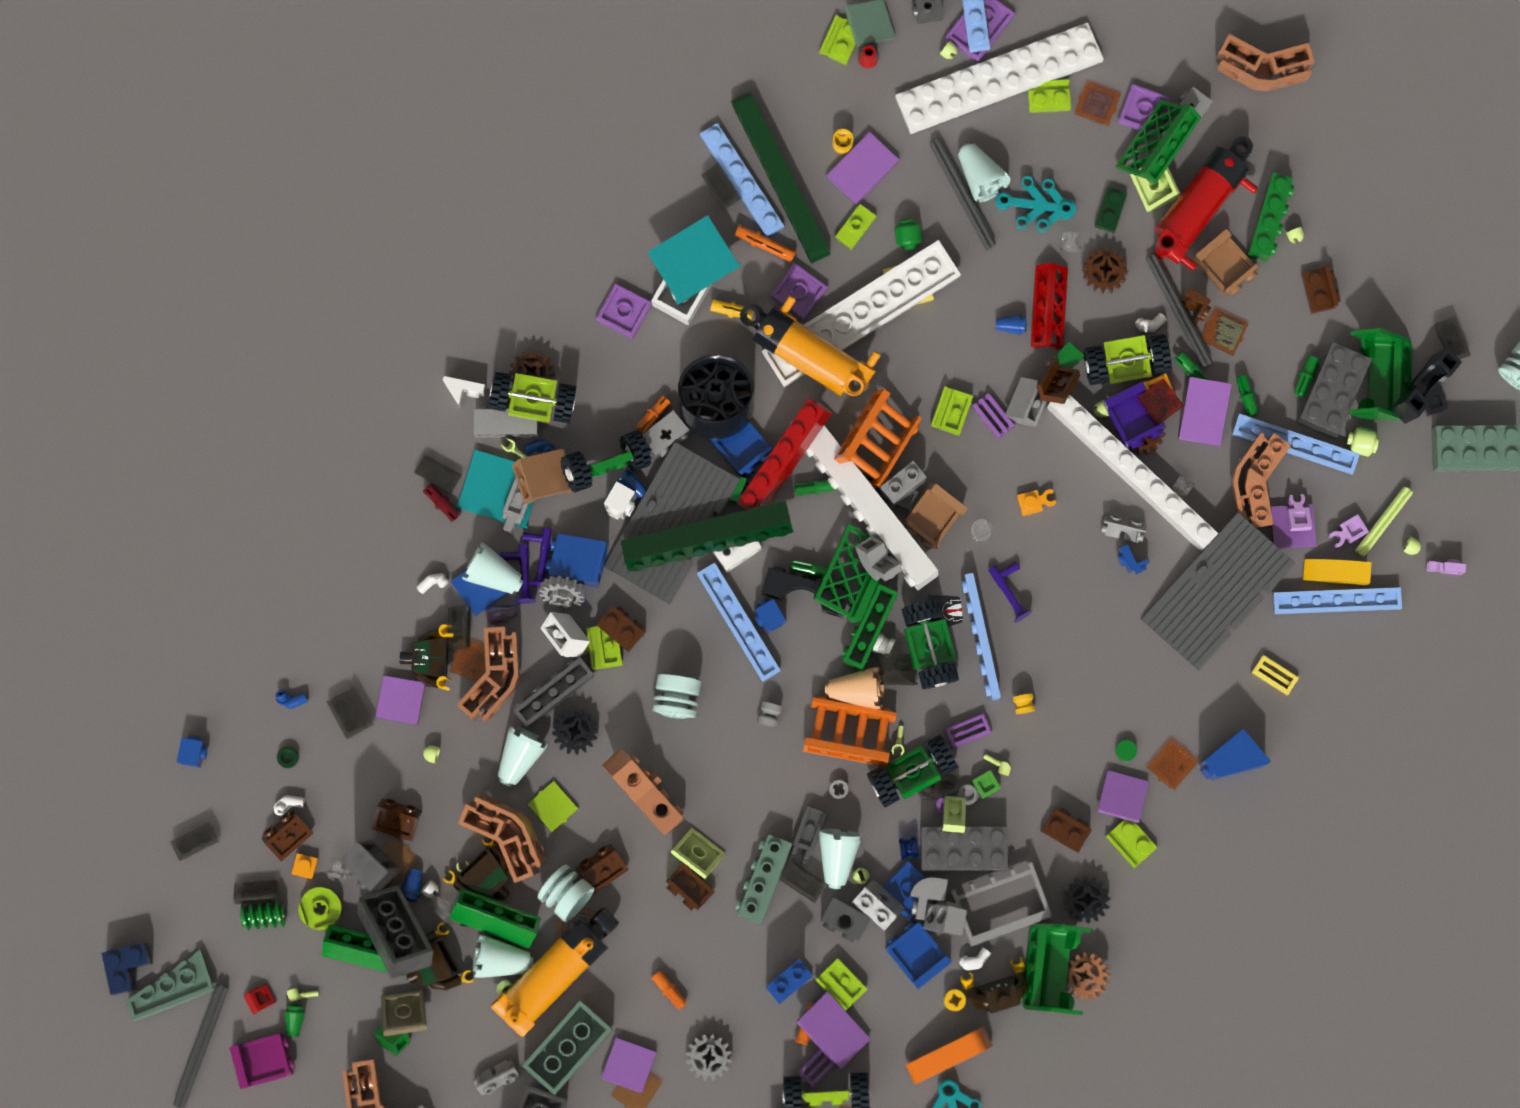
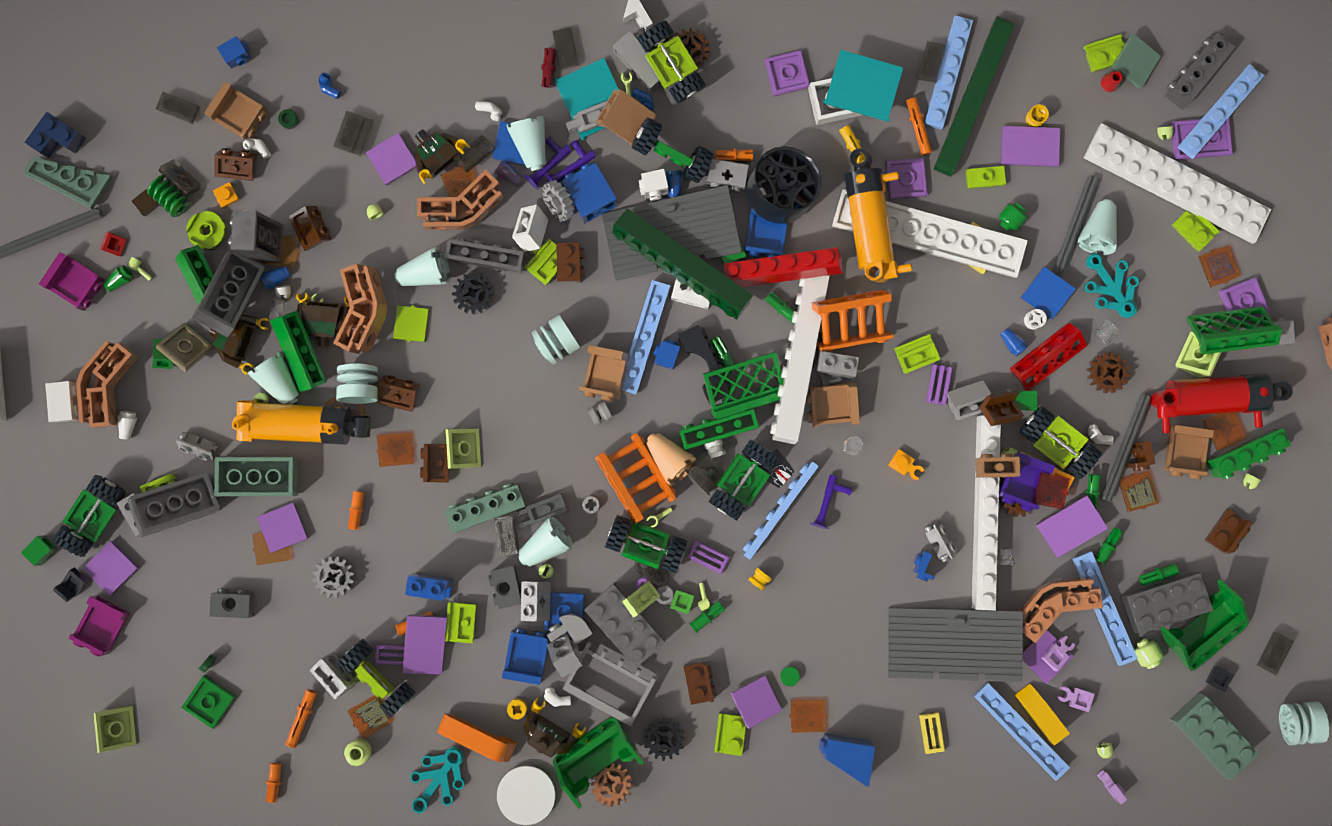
camera: 45 degrees right, 5 degrees up
nougat brick [602,748,684,837] -> none
light grey brick [855,536,902,581] -> none
clear blue wheel [899,836,919,860] -> none
dark green plate [1095,187,1127,233] -> none
yellowish green axle [1355,487,1413,557] -> none
black arch [1391,347,1462,424] -> none
none -> dark brown tile [131,189,159,217]
none -> medium nougat panel [204,81,268,140]
none -> clear orange piece [376,433,414,467]
none -> white tile [497,765,556,825]
none -> medium nougat panel [579,345,630,402]
none -> green axle [689,601,725,633]
none -> medium nougat brick [975,453,1020,478]
none -> blue tile [1021,266,1076,320]
none -> white wheel [1024,309,1046,330]
none -> clear orange piece [1203,413,1246,451]

